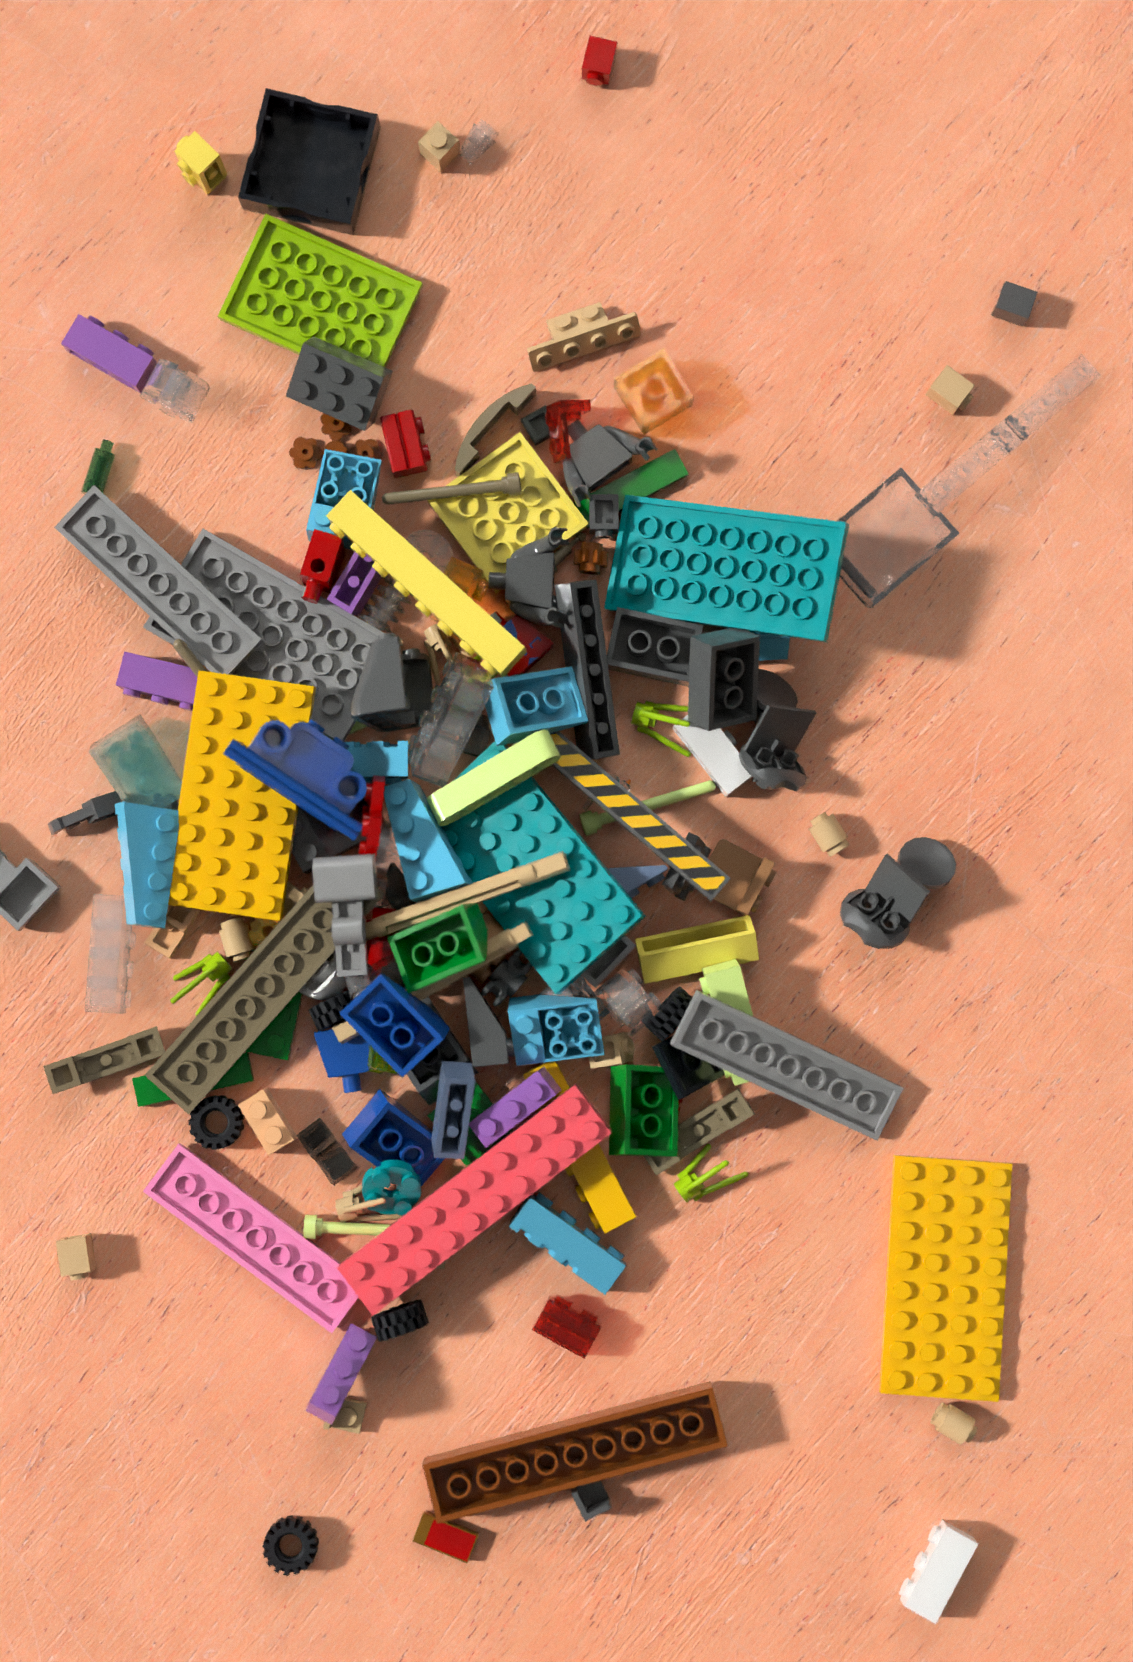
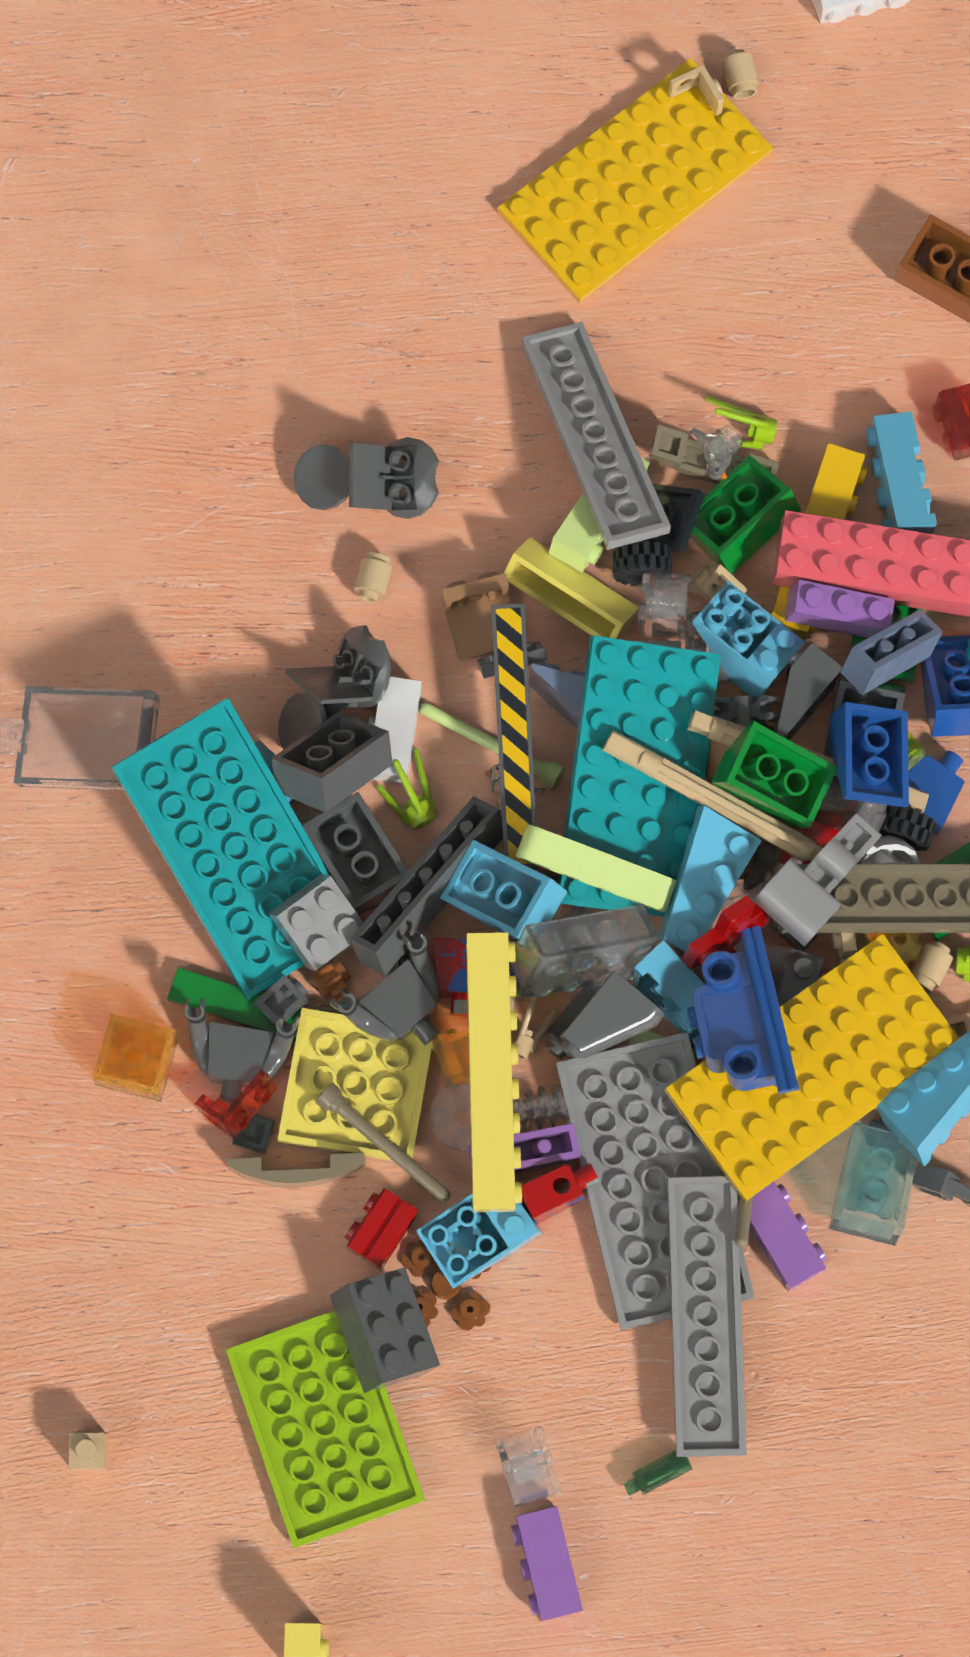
camera: 135 degrees left, 10 degrees down
black tile [238,88,380,235] -> none
clear cone [458,119,498,164] -> none
tan bracket [527,302,641,372] -> none
none -> light grey brick [268,874,363,971]
none -> tan bracket [668,65,724,116]
none -> clear animal [689,425,742,480]

